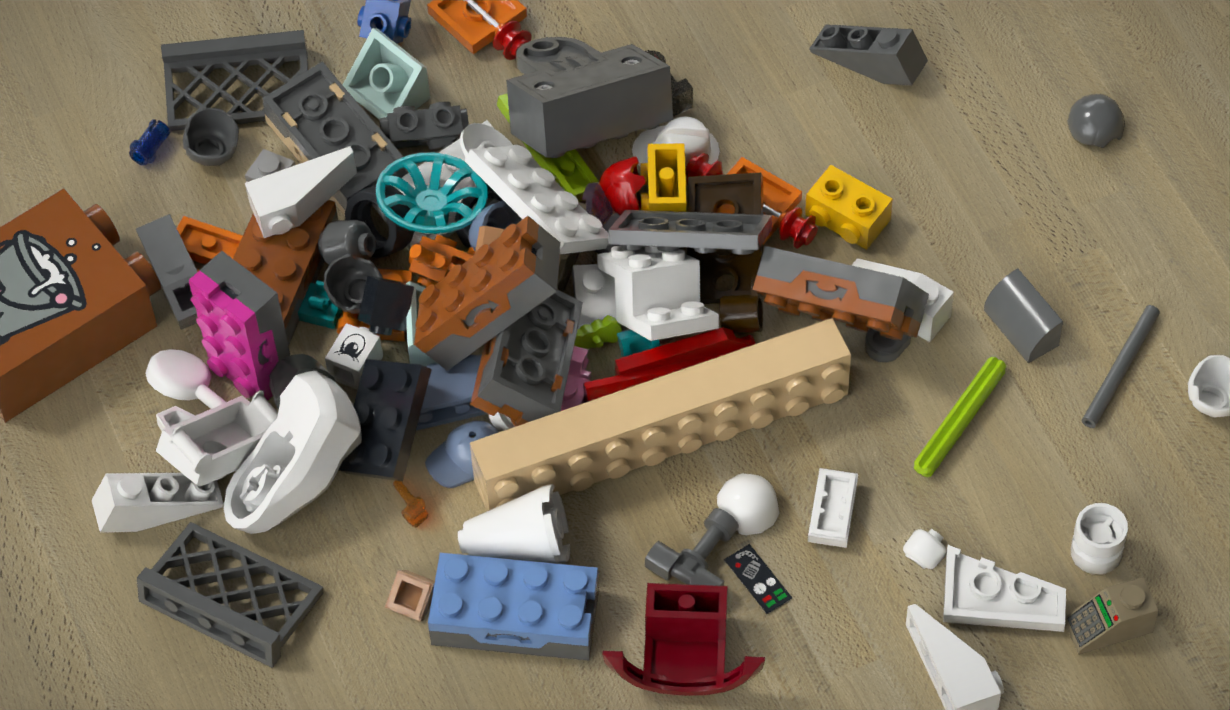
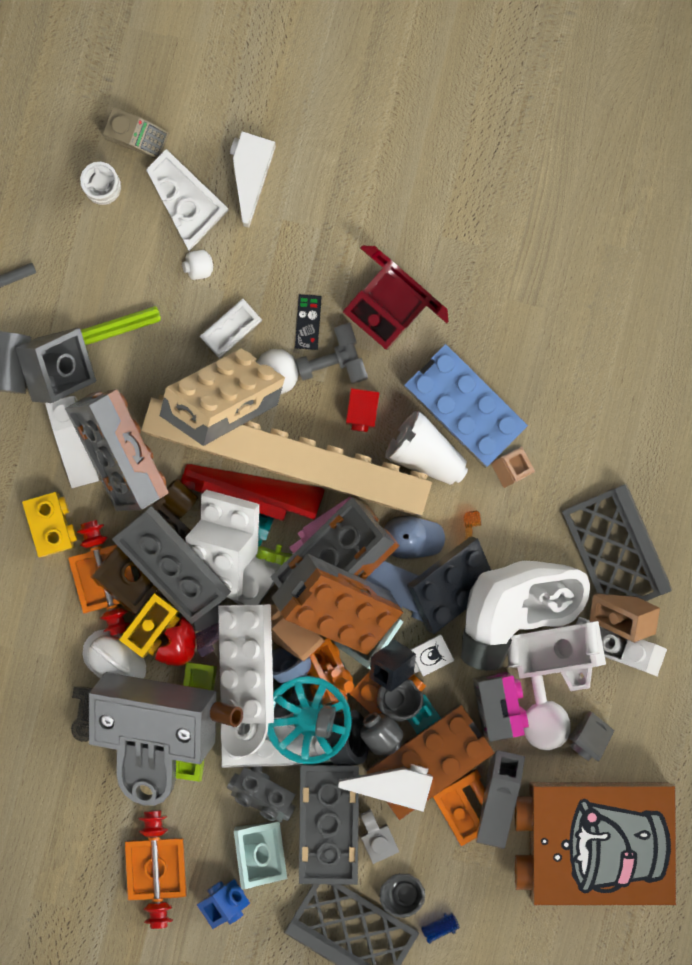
camera: 145 degrees left, 30 degrees up
none -> dark grey slope [15,328,96,403]
none -> tan piece [159,348,285,446]
none -> reddish brown hinge [210,701,243,727]
none -> dark grey tile [315,705,336,738]
none -> red brick [346,388,380,433]
none -> dark grey slope [568,711,615,762]
none -> medium nougat slope [589,594,660,643]

